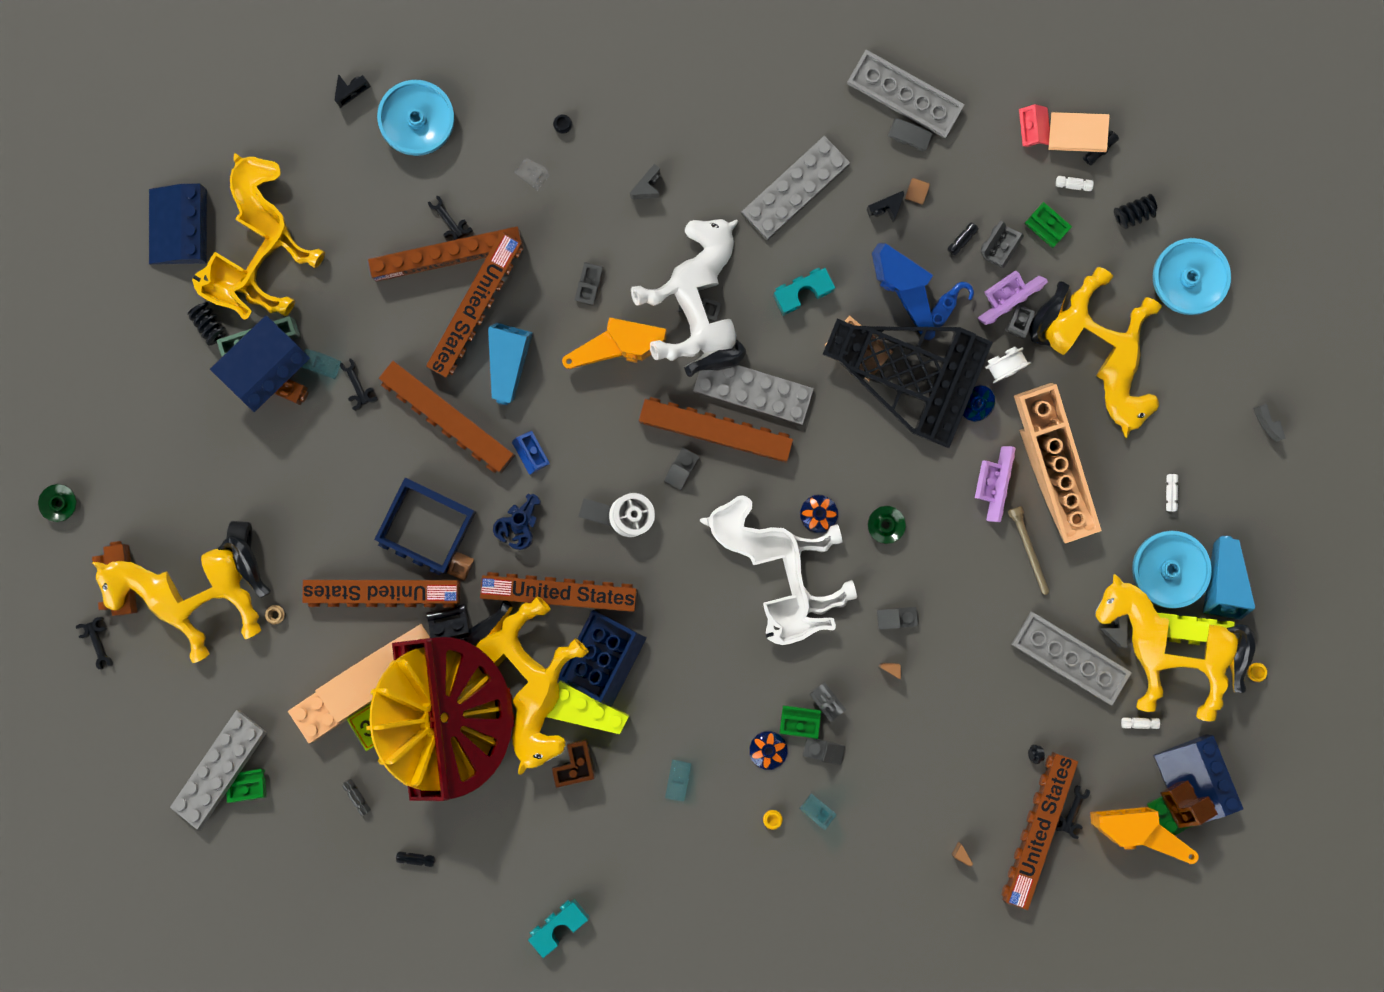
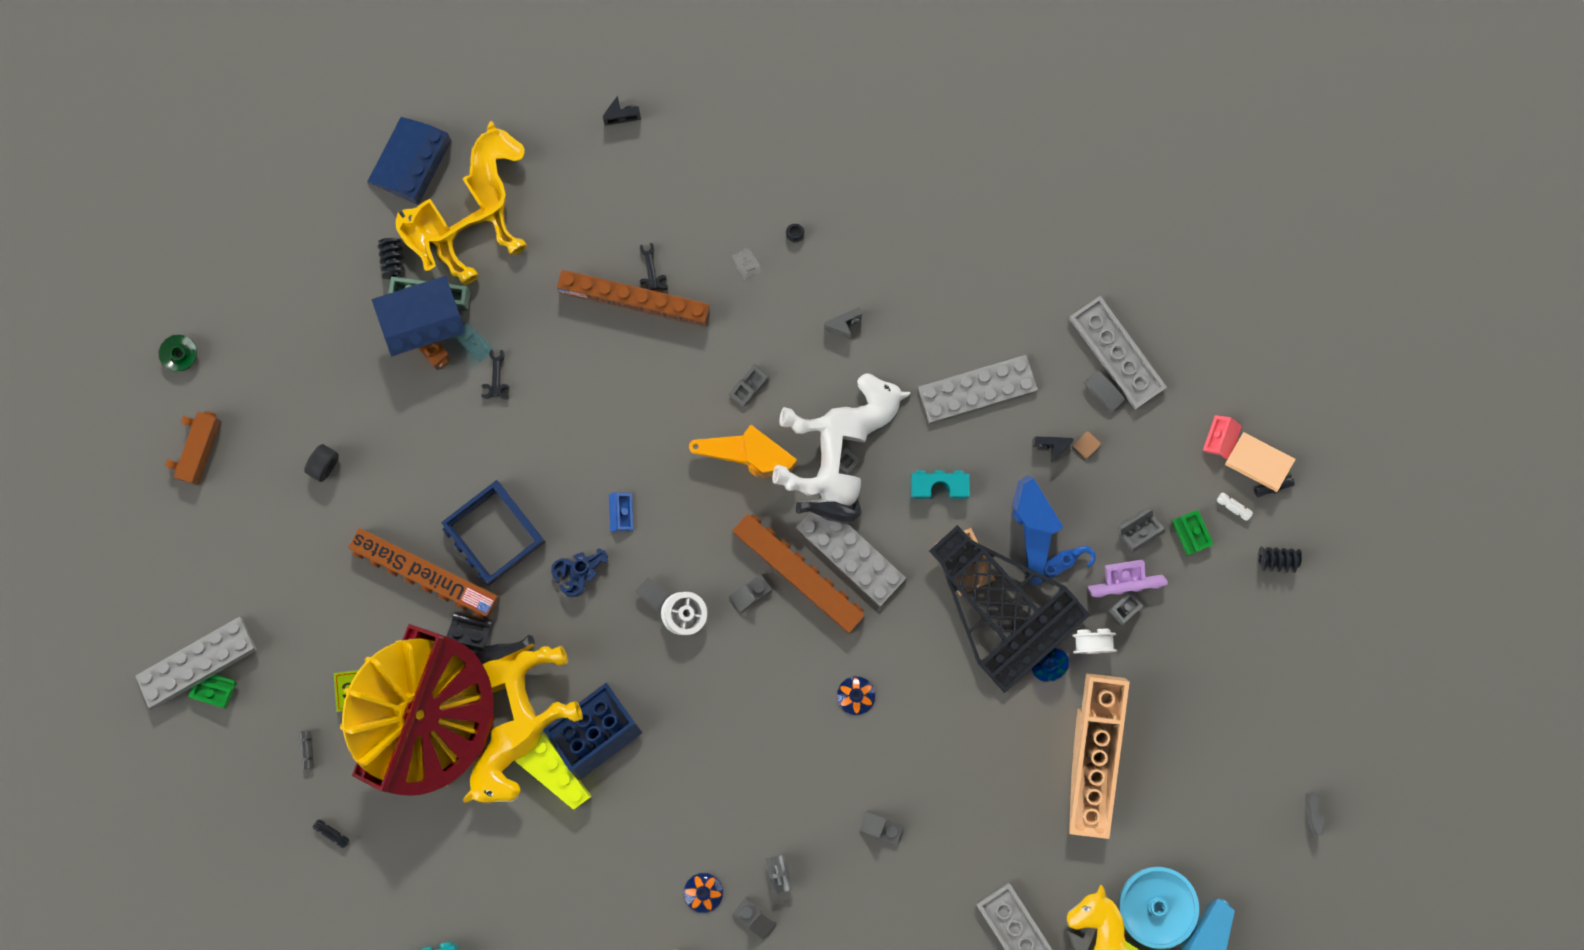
camera: 20 degrees right, 5 degrees down
black bar [76,617,113,670] -> none
yellow animal [92,536,271,663] -> none
tan plate [265,605,285,624] -> none
light nougat slope [288,624,430,743] -> none
medium azure dish [377,80,454,156] -> none
dark orange brick [379,361,515,473] -> none
dark orange brick [426,231,523,377] -> none
medium nougat slope [447,552,474,581] -> none
dark orange brick [480,572,637,612] -> none
dark azure slope [488,322,533,405] -> none
reddish brown brick [552,739,596,788] -> none
clear light blue slope [665,759,691,802] -> none
white animal [700,495,857,645] -> none
green plate [779,705,821,739] -> none
dark green dish [867,506,906,544] -> none
medium nougat slope [879,663,901,679] -> none
black axle [948,222,979,255] -> none
lavender bracket [975,446,1016,522] -> none
dark tan piece [1007,506,1049,595] -> none
yellow animal [1029,267,1162,438] -> none
medium azure dish [1153,238,1231,315] -> none
white axle [1166,474,1178,512] -> none

